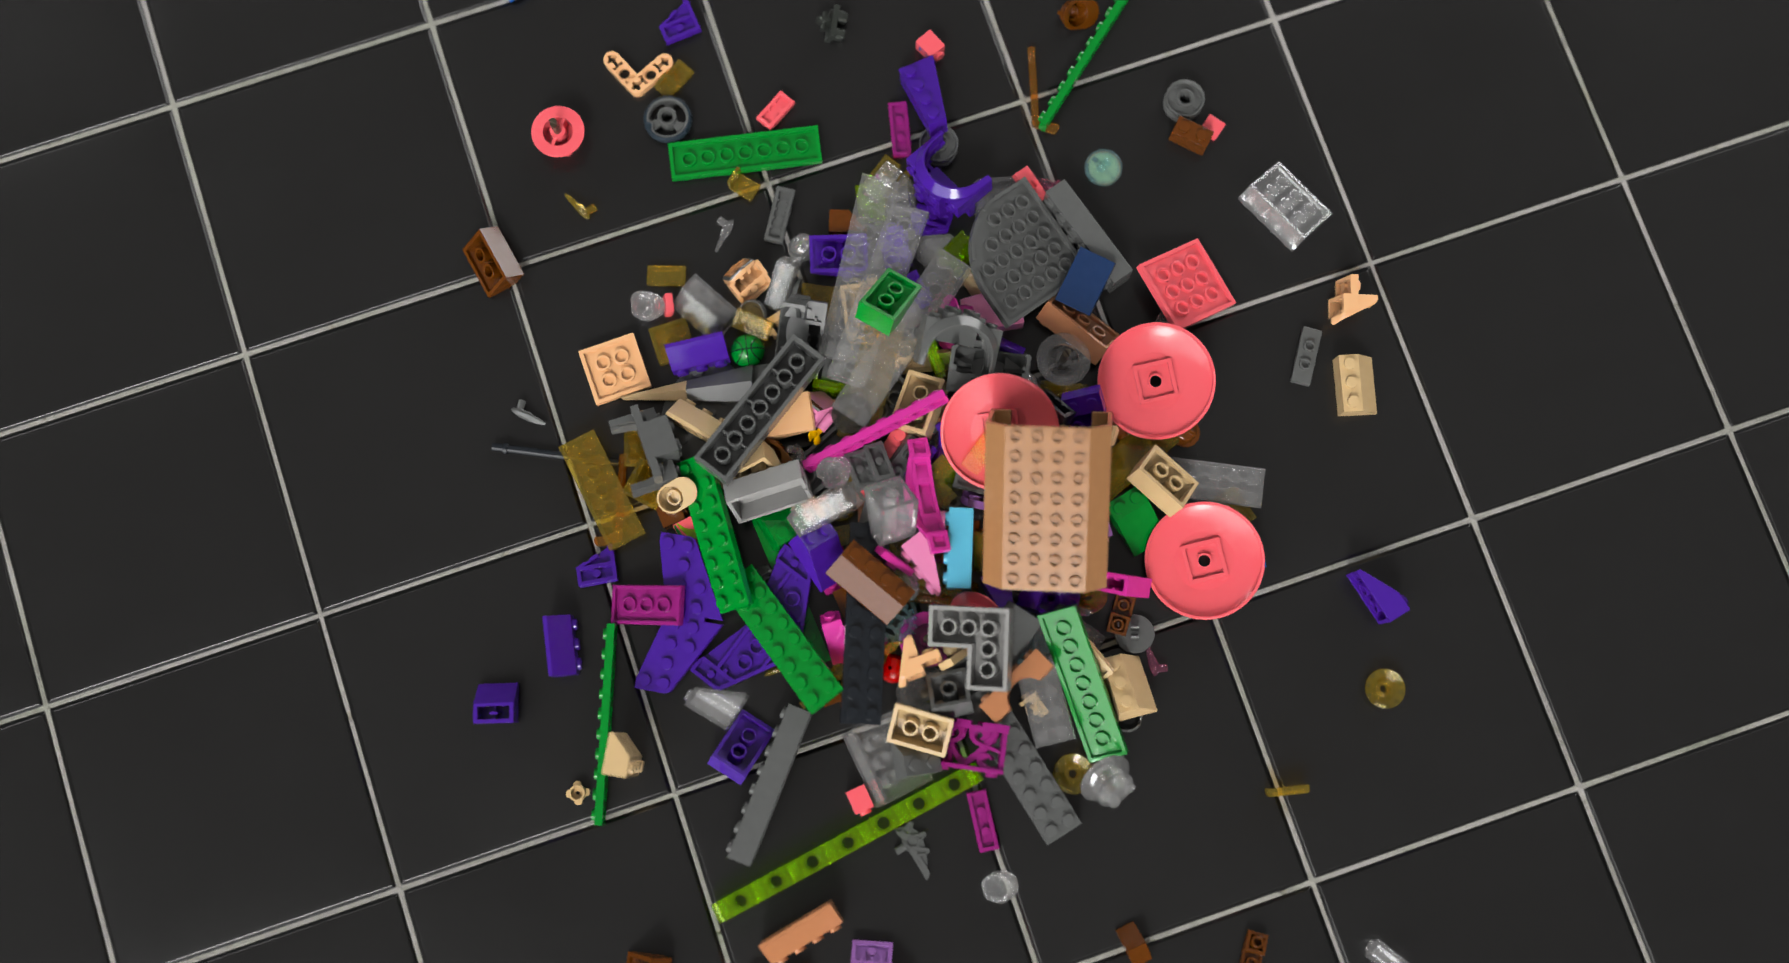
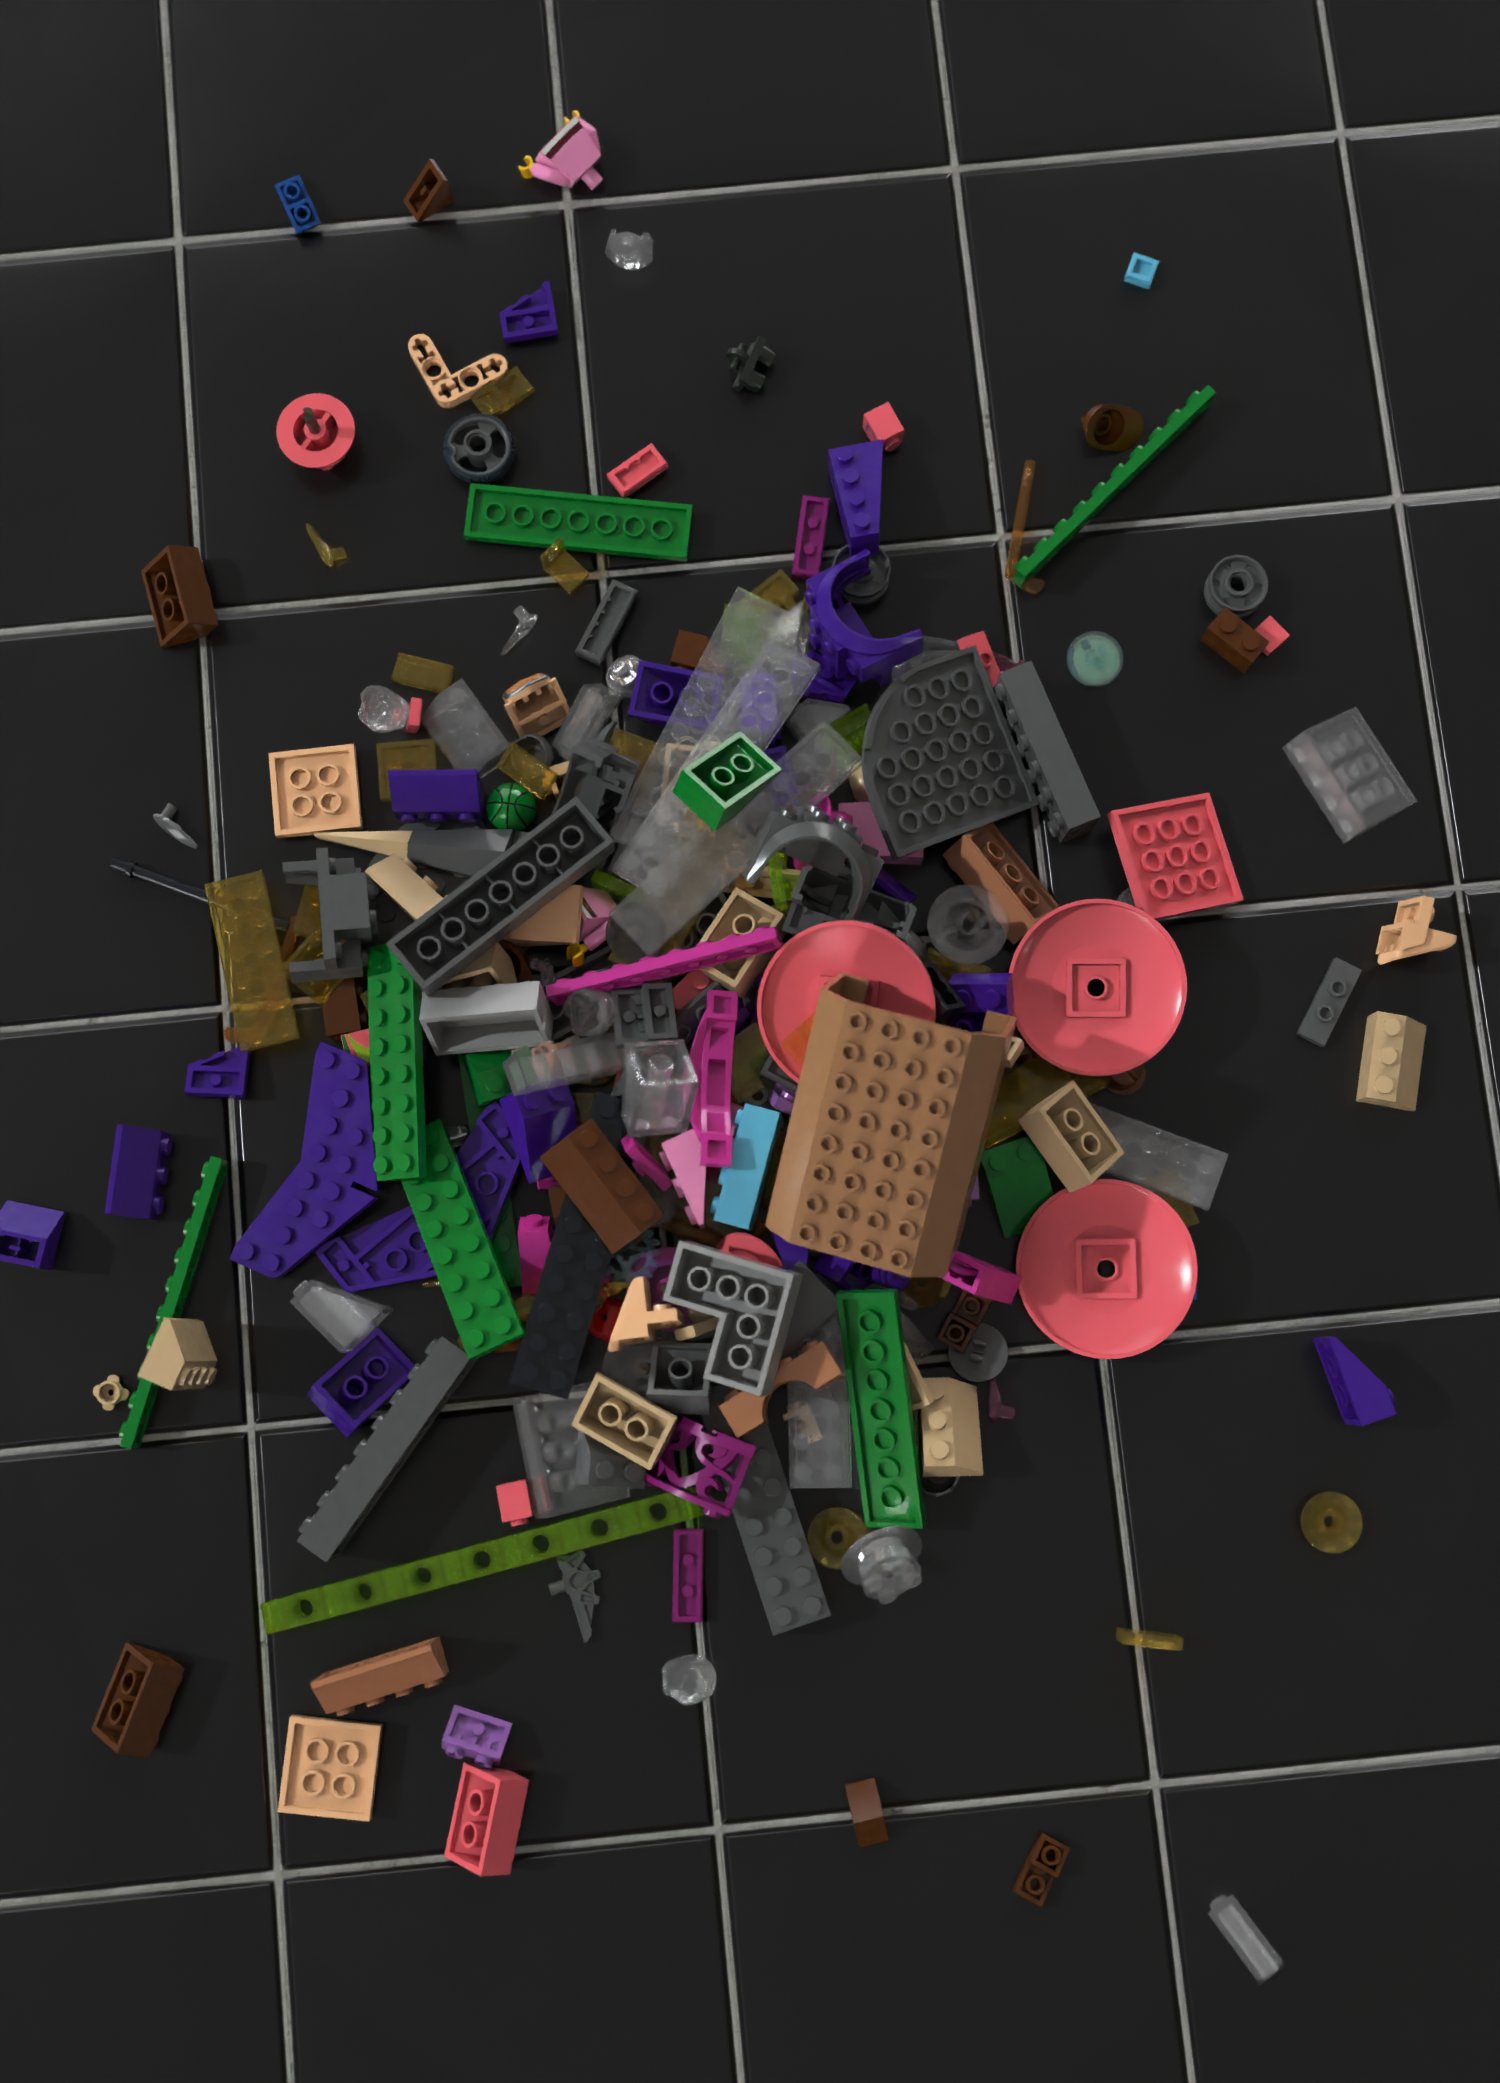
camera: 15 degrees right, 0 degrees up
magenta tile [611,585,685,626] -> none
tan cap [657,477,698,513] -> none
clear slope [862,161,902,205] -> none
dark blue tile [1055,247,1116,316] -> none

